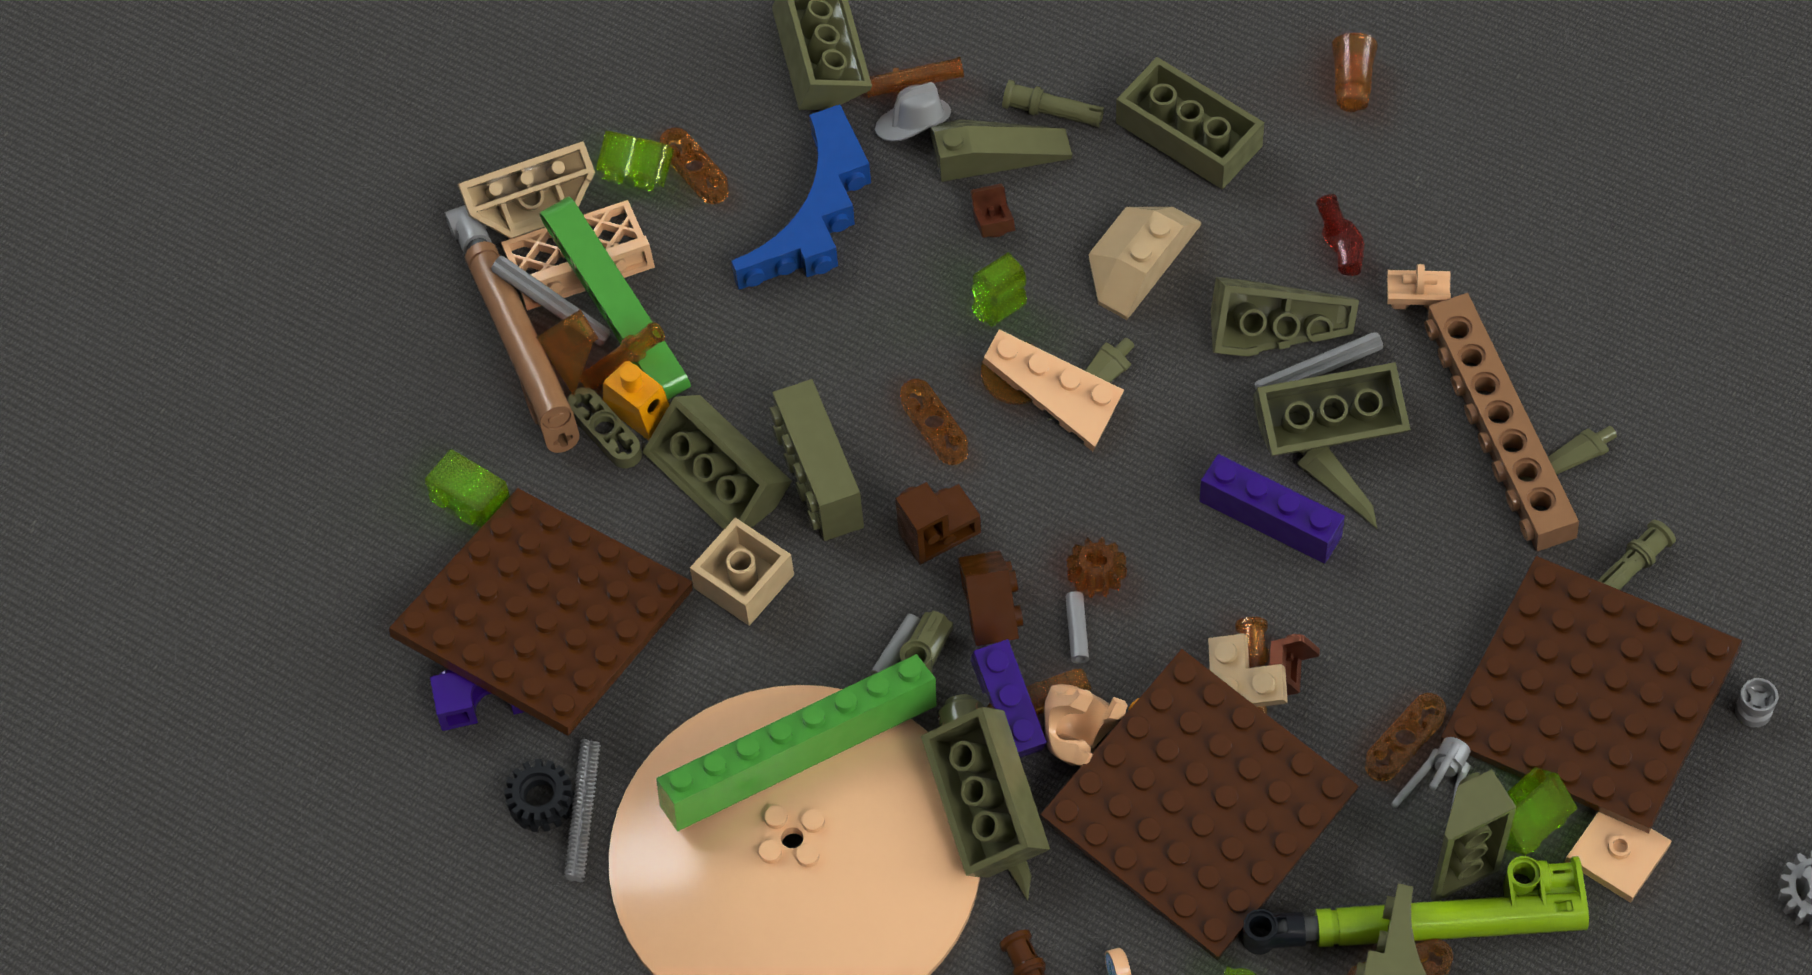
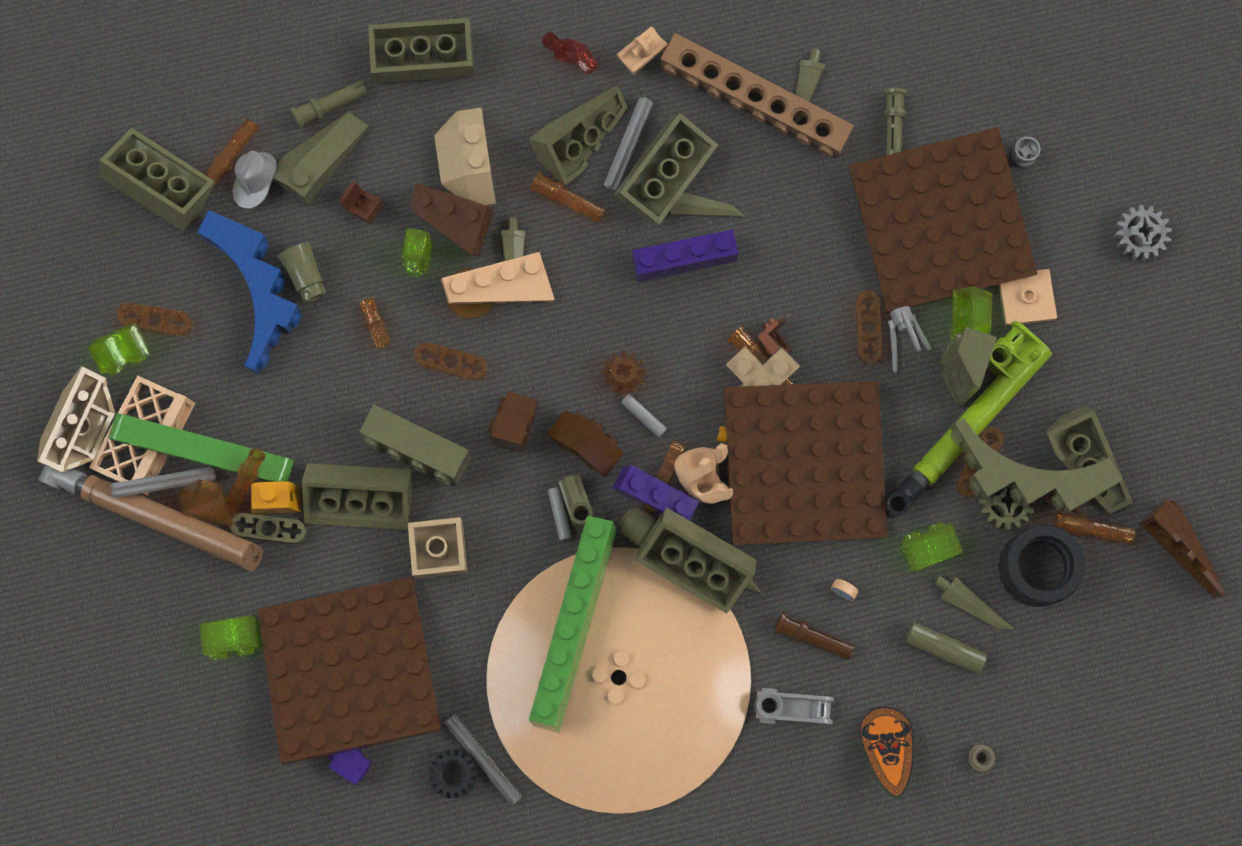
camera: 50 degrees left, 20 degrees up
none -> olive plant [277,242,326,303]
none -> clear orange axle [358,297,391,349]
none -> reddish brown wedge [409,183,494,256]
none -> clear orange pin [530,171,606,223]

